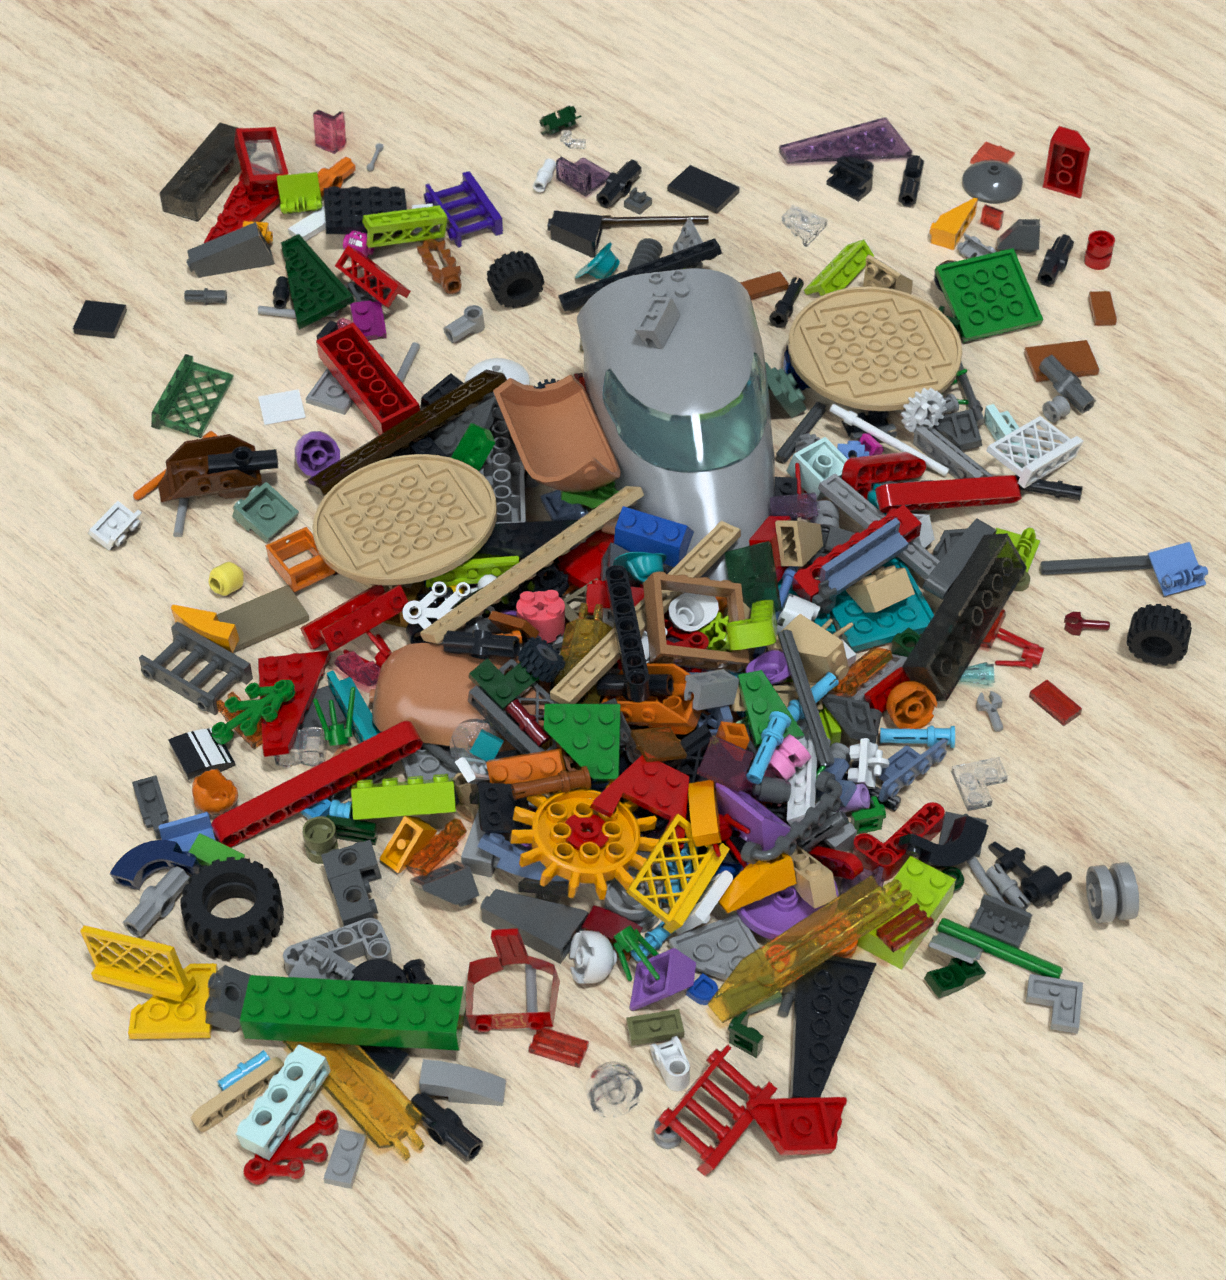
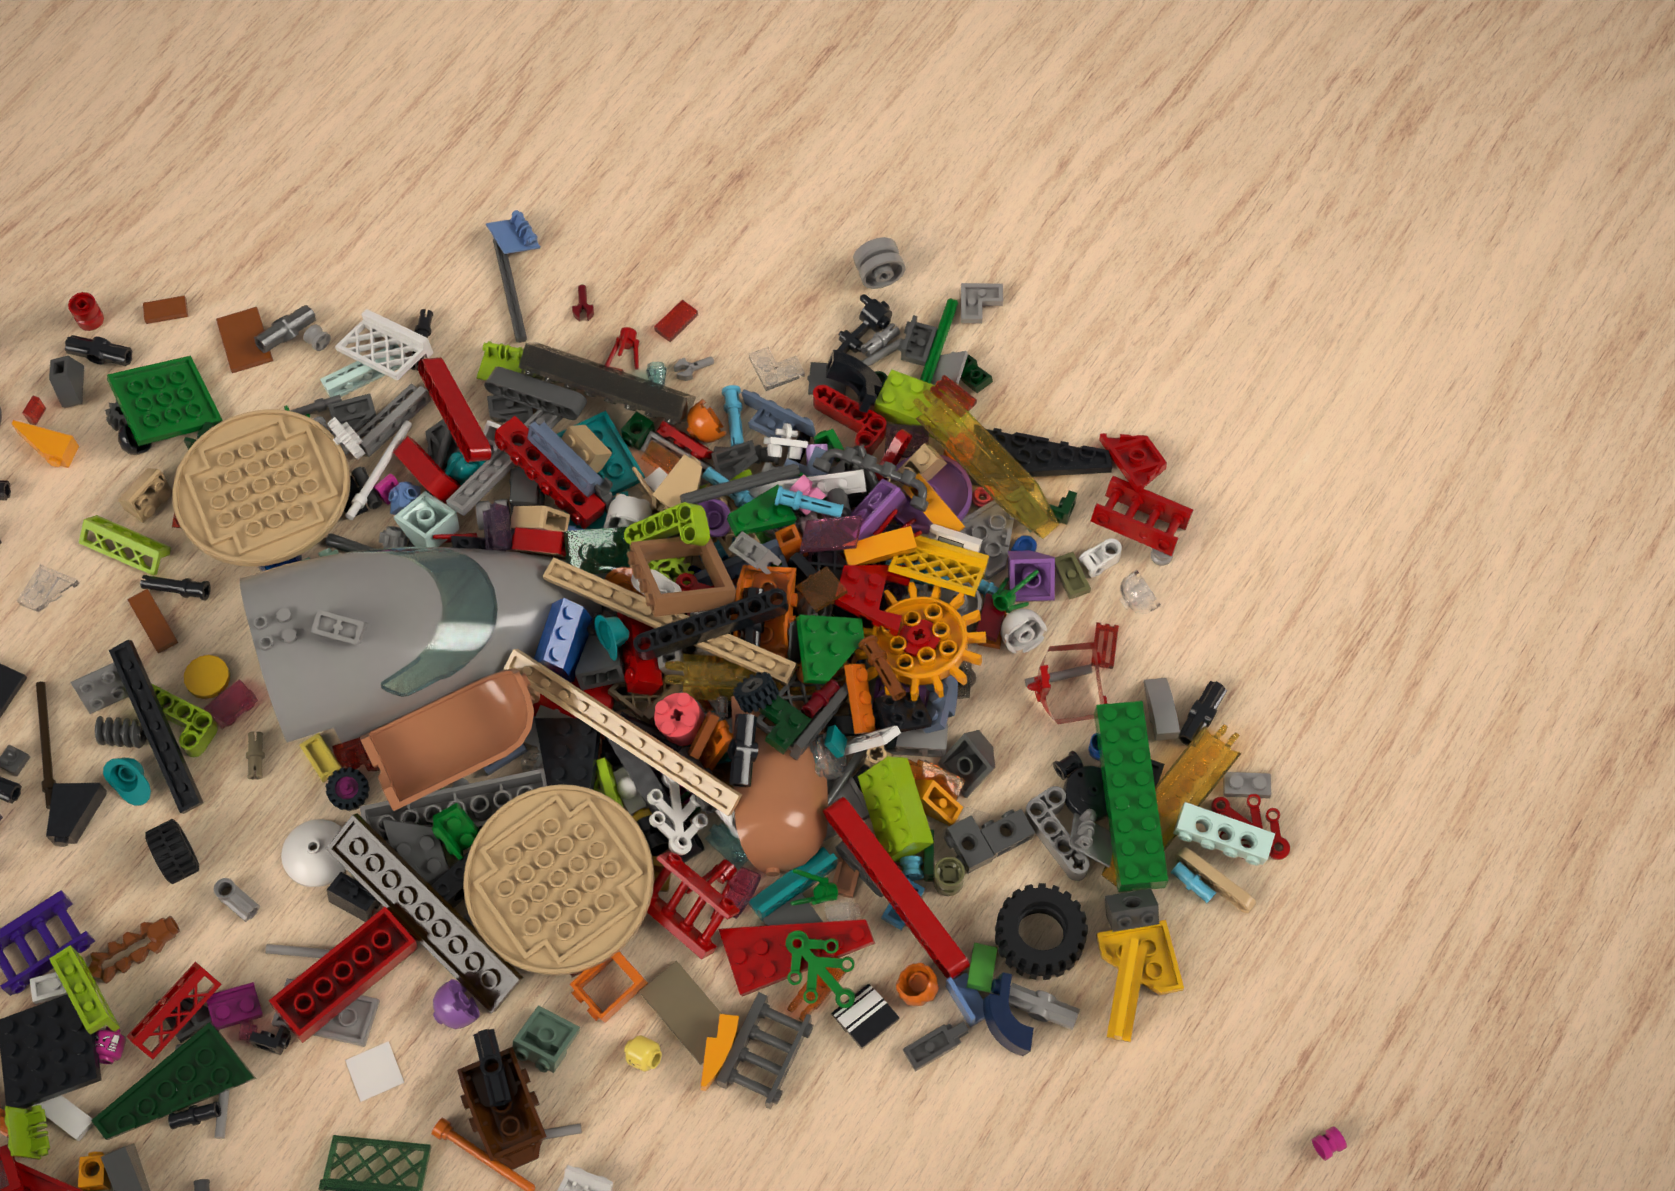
camera: 100 degrees left, 15 degrees up
dark grey slope [480,889,589,964] -> none
light grey hinge [957,233,997,259] -> none
black tyre [1127,604,1192,666] -> none

